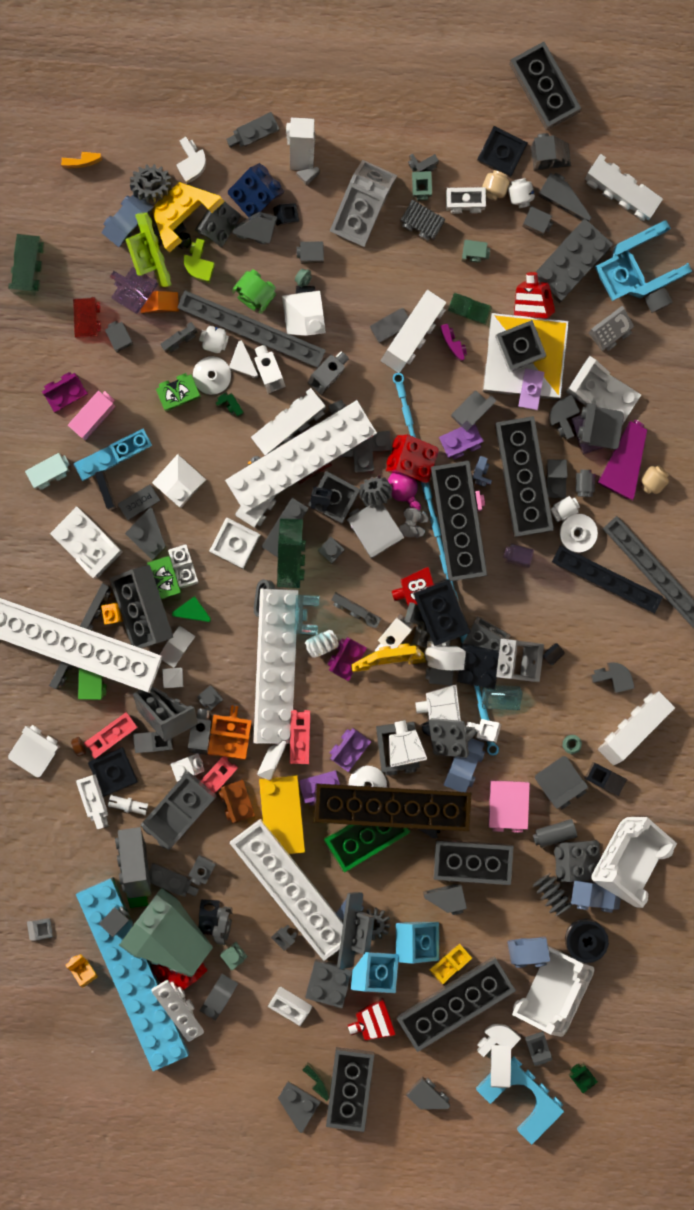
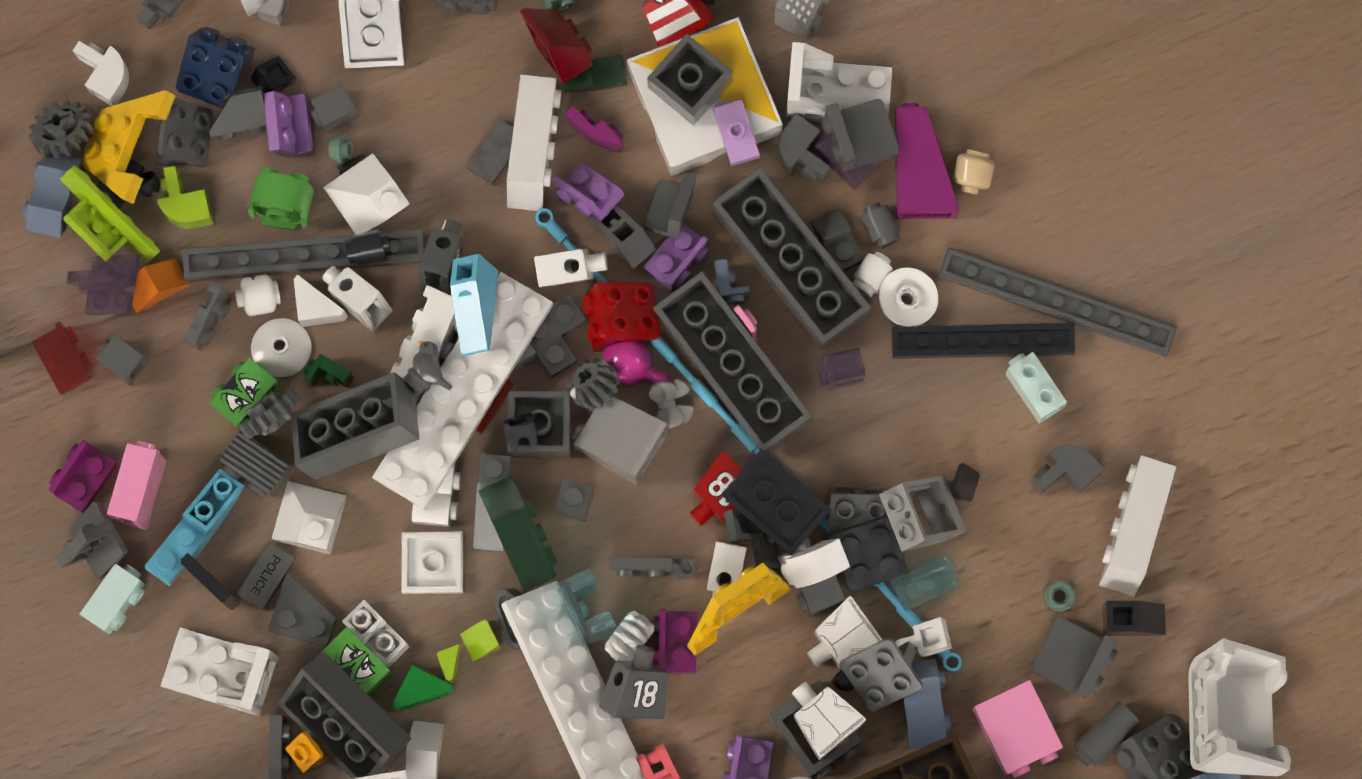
camera: 25 degrees left, 10 degrees down
none -> dark grey bracket [56,501,127,579]
none -> dark grey brick [220,430,293,497]
none -> dark grey gear [239,388,301,439]
none -> medium lavender bracket [264,91,313,158]
none -> dark grey brick [291,372,419,480]
none -> black brick [344,229,391,265]
none -> dark grey animal [403,341,453,395]
none -> lime slope [436,644,461,684]
none -> medium azure slope [450,254,498,356]
none -> lime slope [460,619,501,662]
none -> dark red slope [520,8,594,84]
none -> white torso [534,249,608,287]
none -> medium lavender bracket [552,162,625,221]
none -> dark grey slope [571,201,656,269]
none -> dark grey torso [599,646,668,719]
none -> light aqua brick [1006,352,1067,424]

